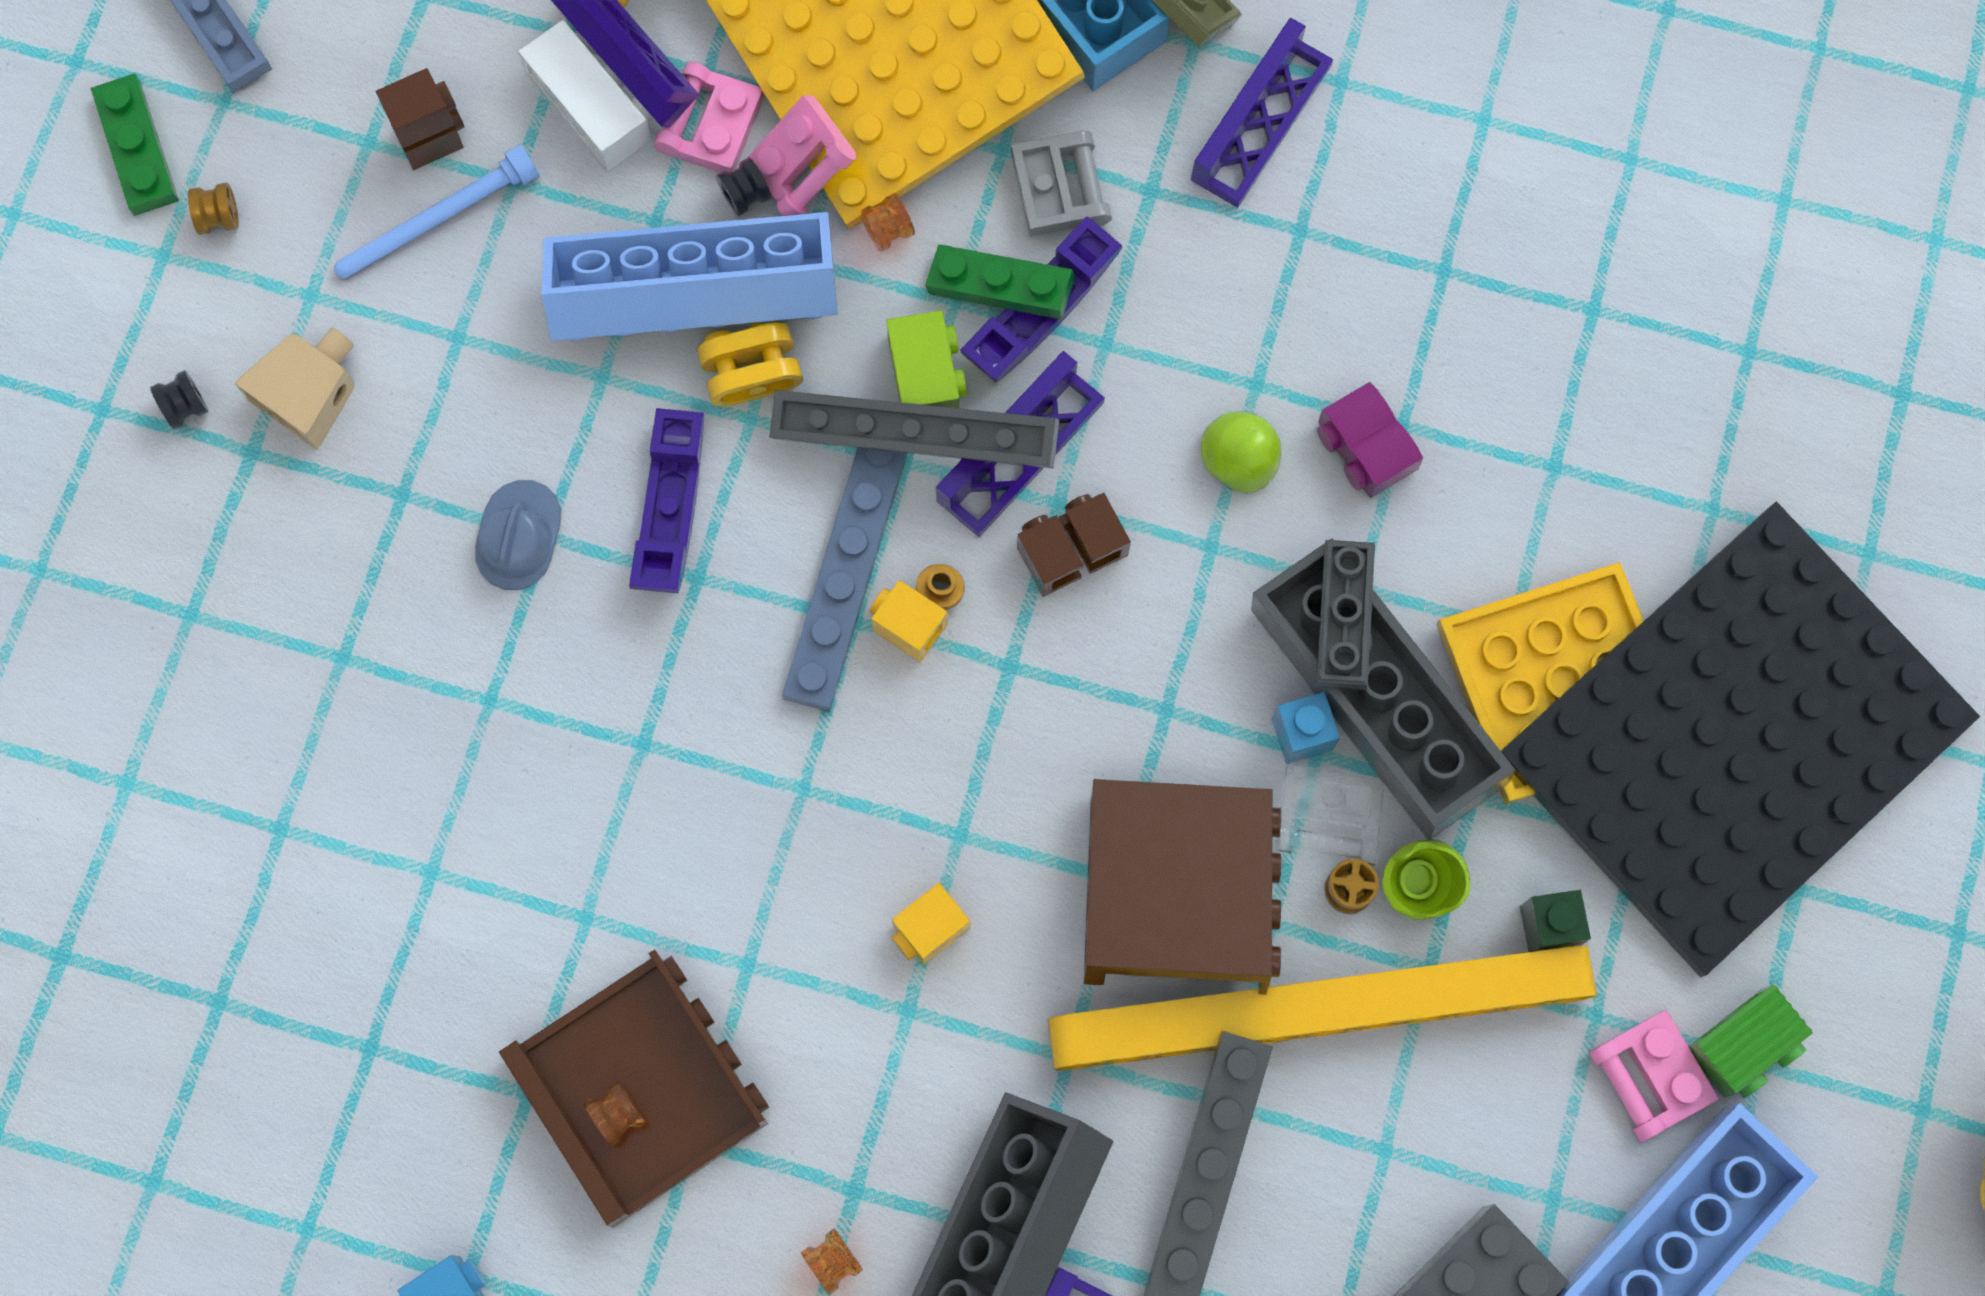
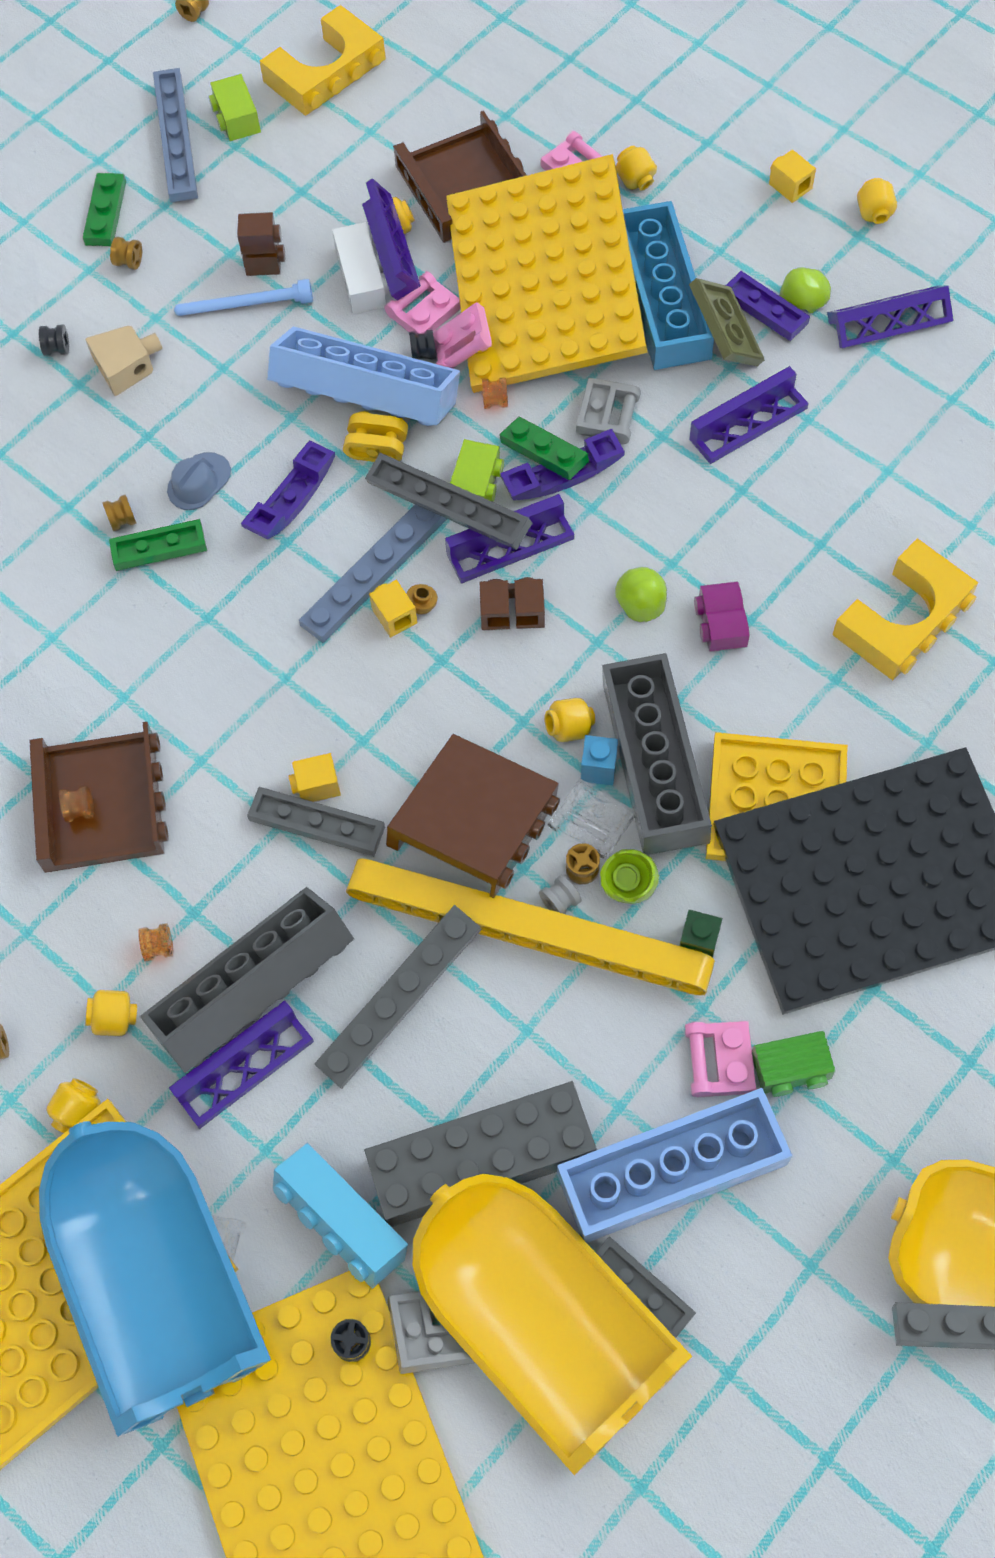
camera: 30 degrees right, 10 degrees down
dark grey tile [1316,540,1375,690] -> none
none -> pearl gold wheel [102,494,137,532]
none -> green plate [109,519,207,571]
none -> dark grey plate [247,787,385,857]
none -> light grey wheel [539,875,582,914]
none -> yellow head [544,697,595,742]
none -> yellow arch [832,538,979,681]

